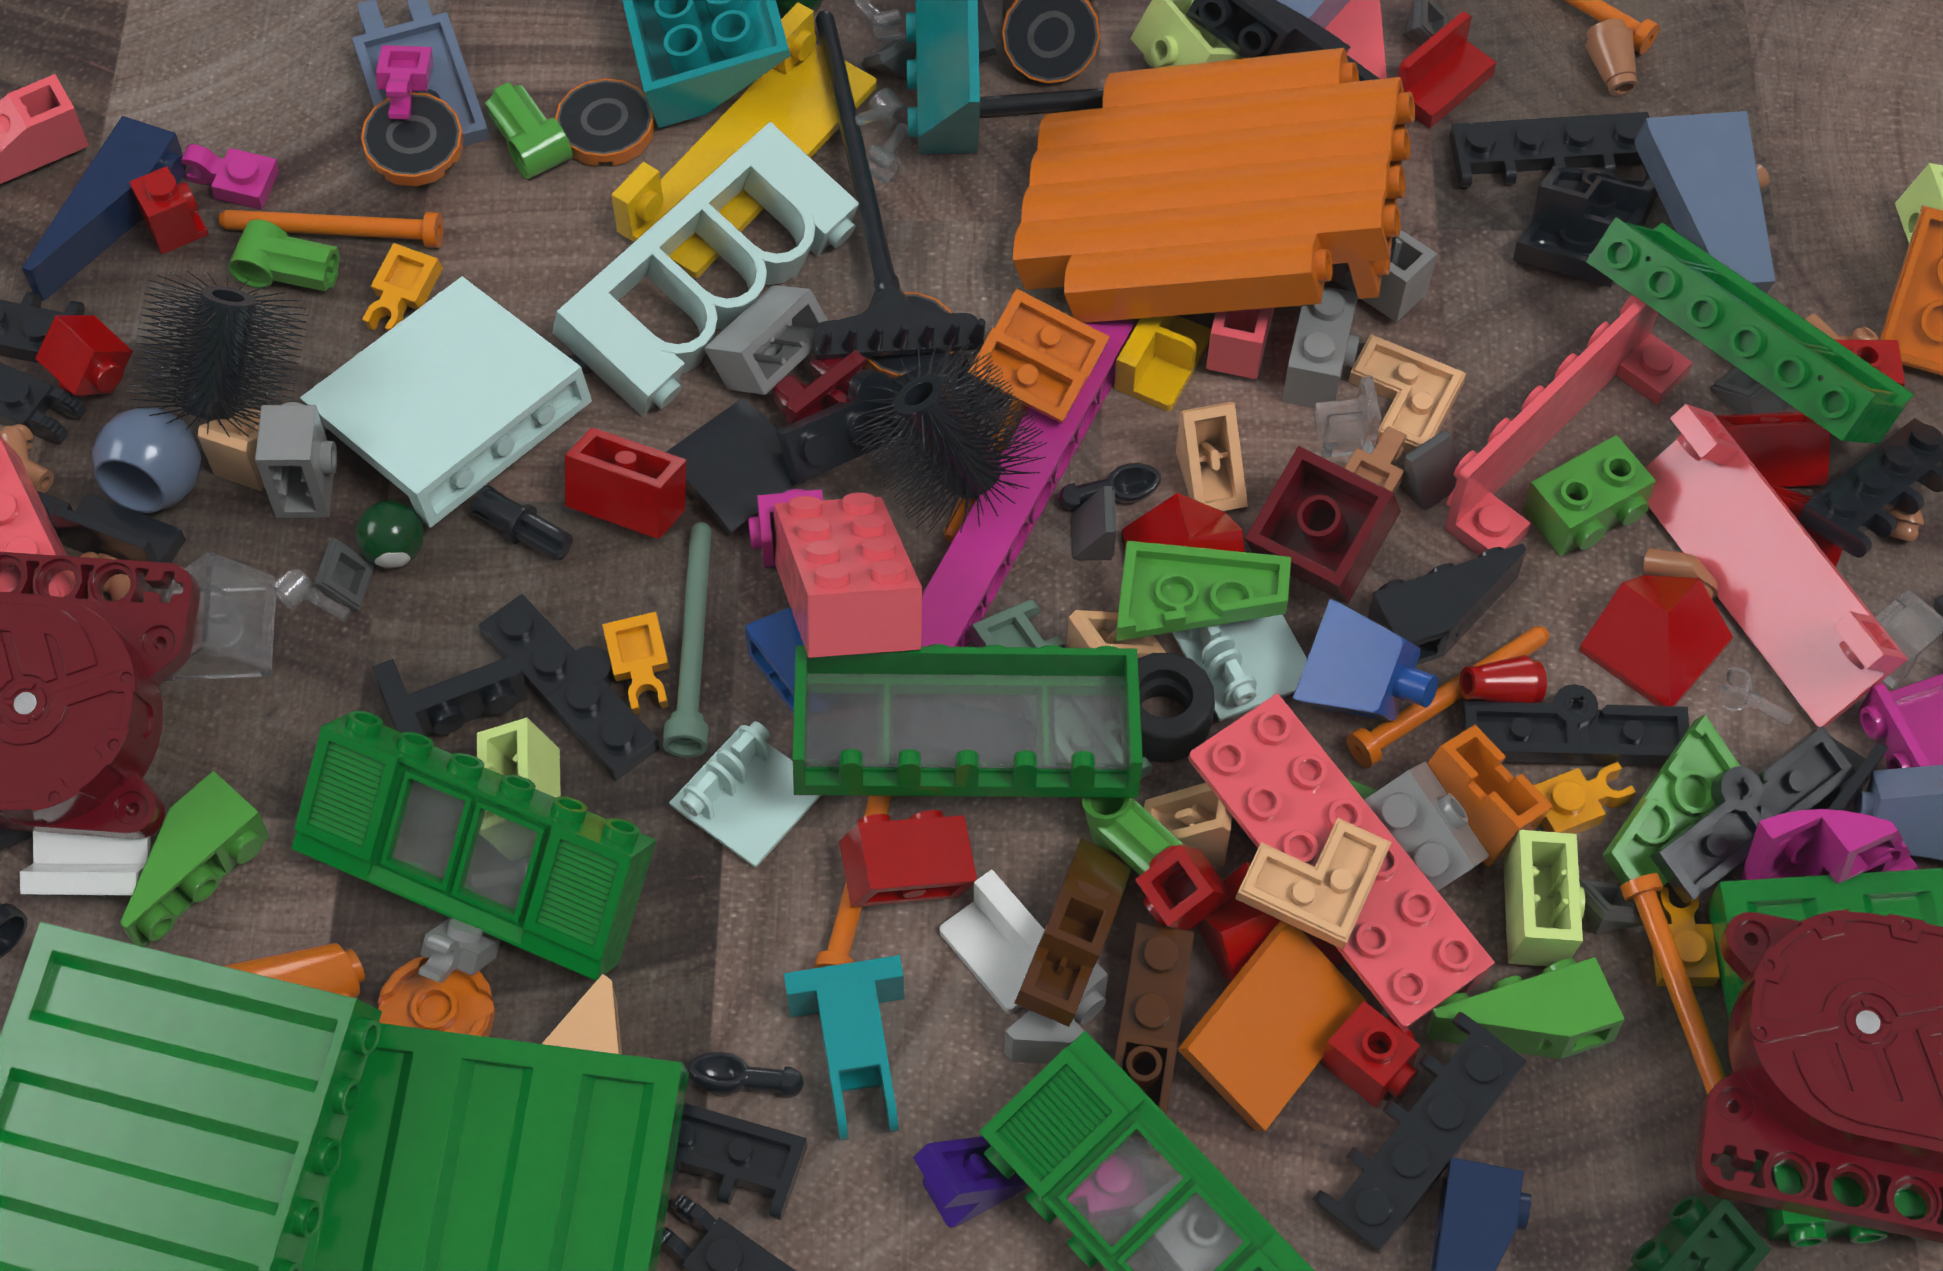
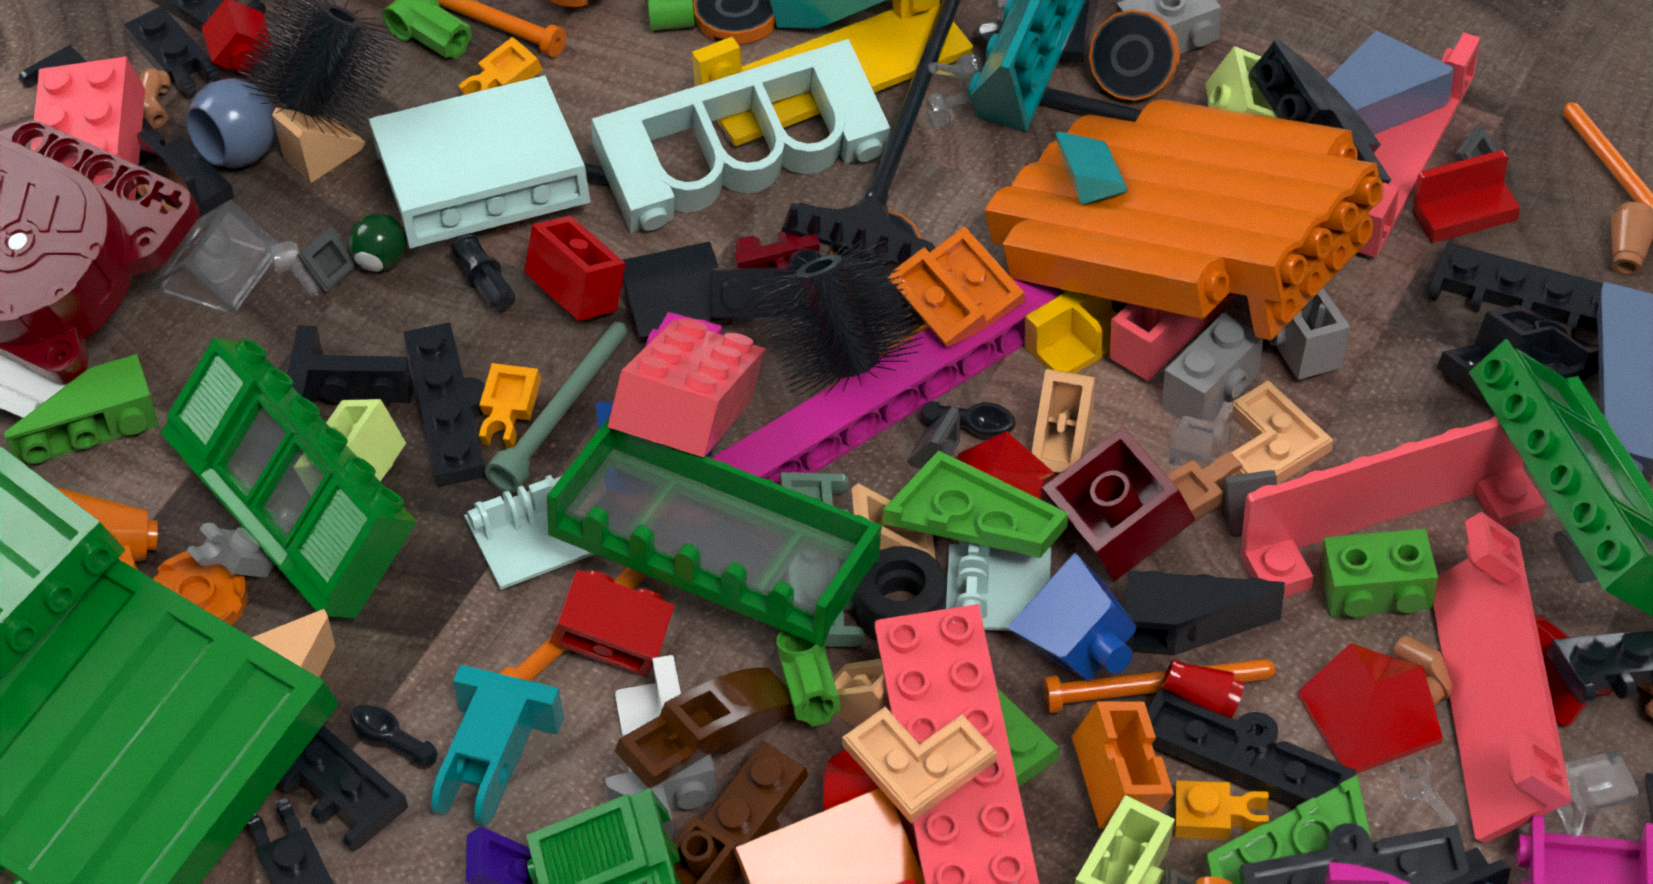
camera: 30 degrees right, 10 degrees down
light grey brick [255,402,337,518] -> none
light grey brick [704,285,828,395] -> none
red brick [1135,844,1233,931] -> none
light grey brick [1364,761,1490,891] -> none
red panel [1715,411,1831,487] -> none
none -> teal slope [1055,132,1127,205]

